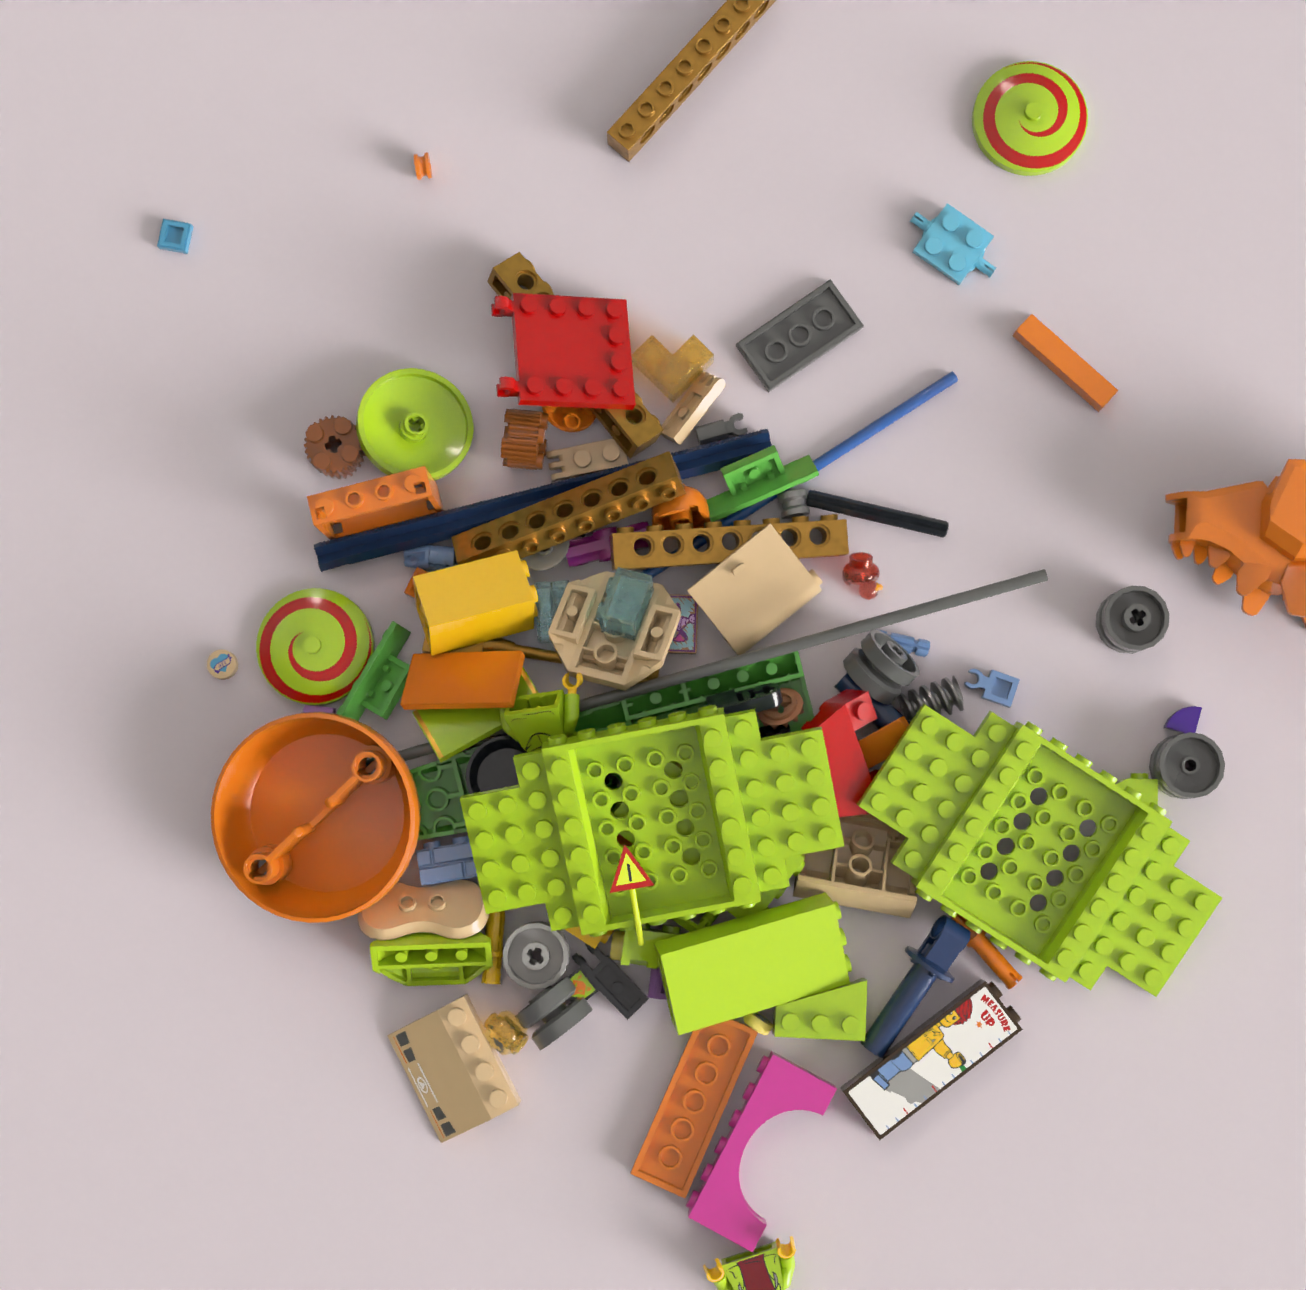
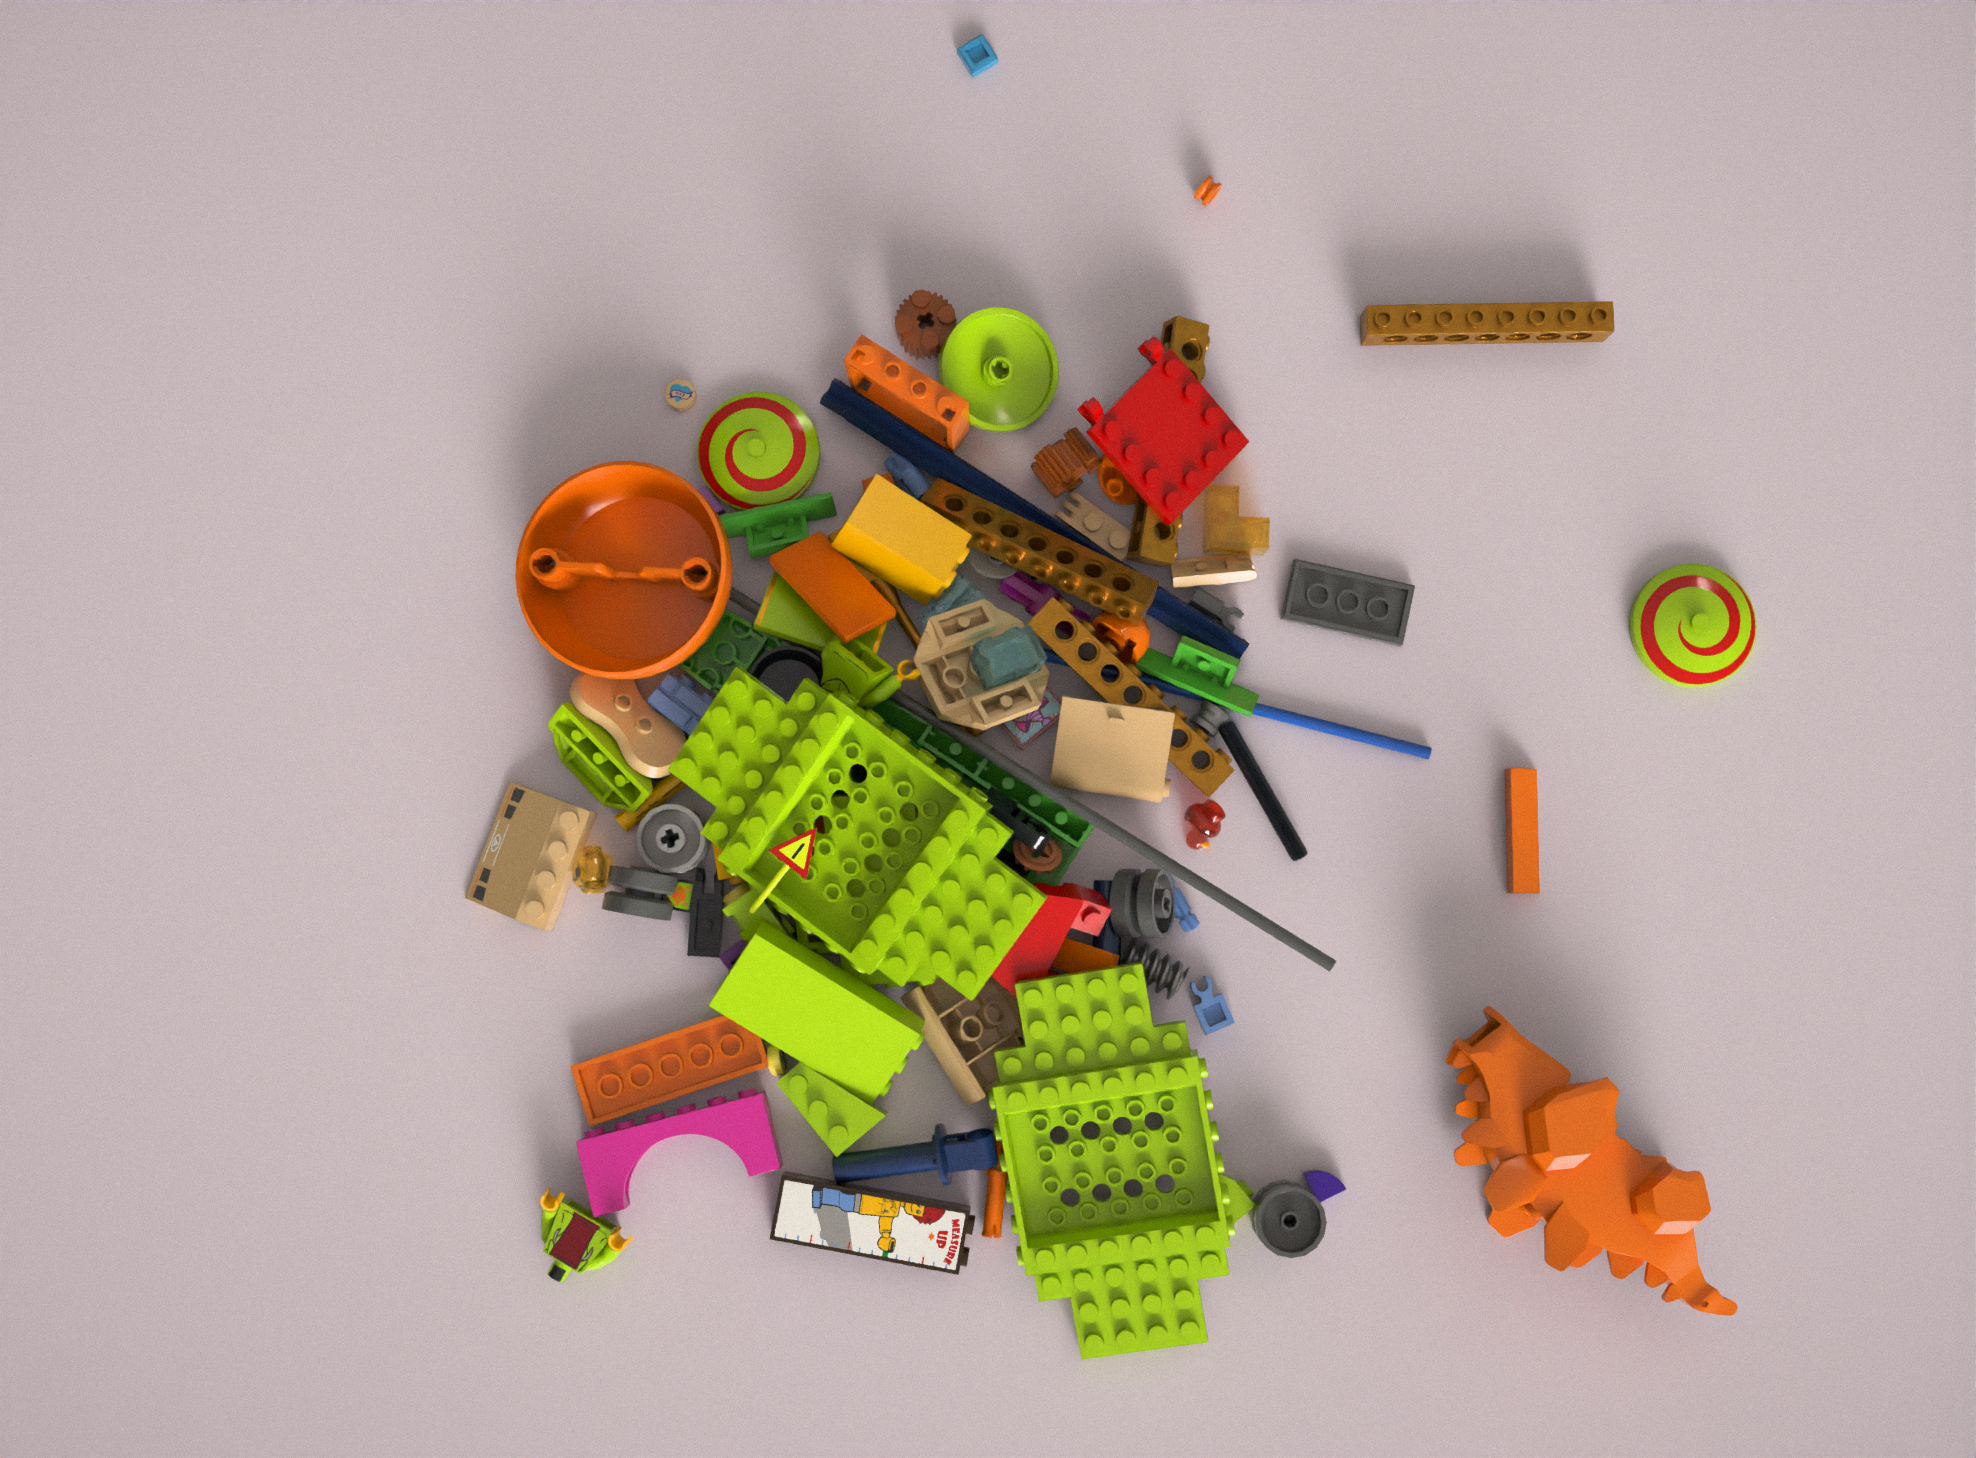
camera: 45 degrees right, 0 degrees up
medium azure plate [910,203,997,285] -> none
dark grey wheel [1096,585,1169,654] -> none

